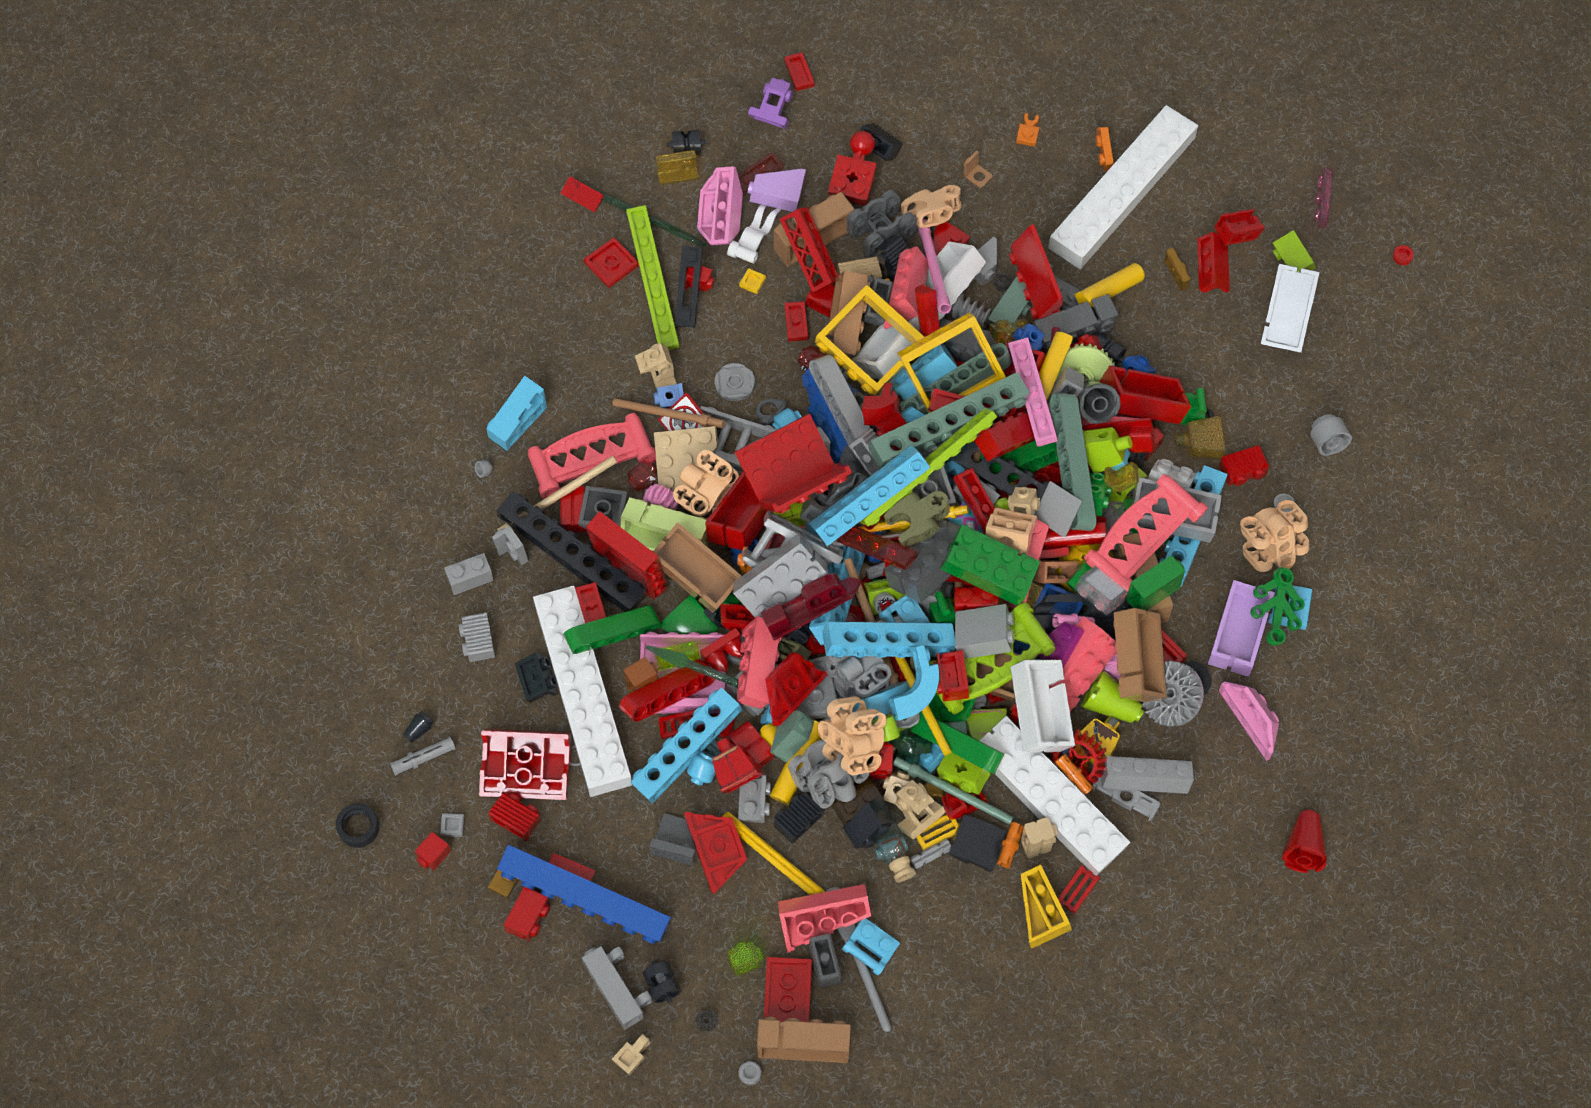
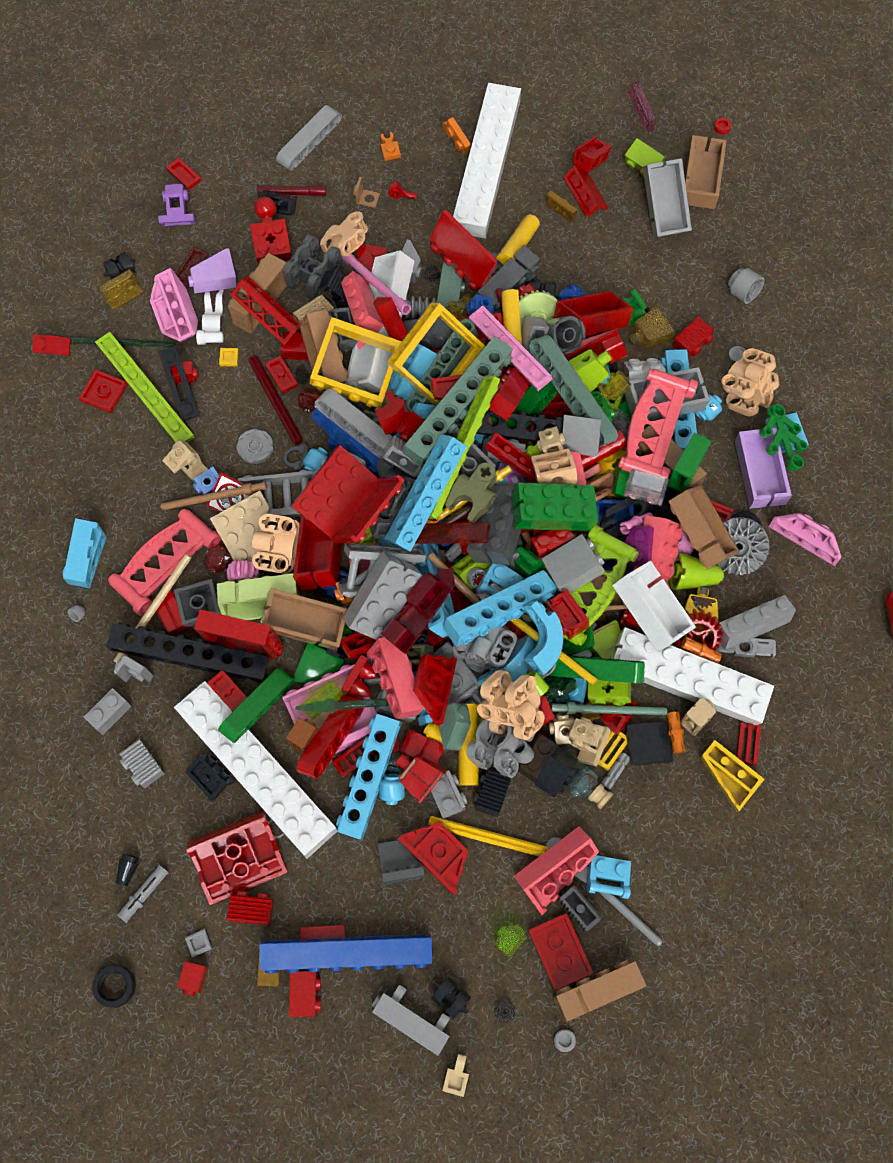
camera: 25 degrees left, 5 degrees up
none -> dark red axle [248,355,303,445]
none -> dark red piece [257,185,326,196]
none -> light grey beam [276,105,342,171]
none -> clear smoke plate [292,367,310,385]
none -> red piece [388,180,417,200]
none -> medium nougat piece [685,135,727,209]
none -> medium azure head [695,394,722,421]

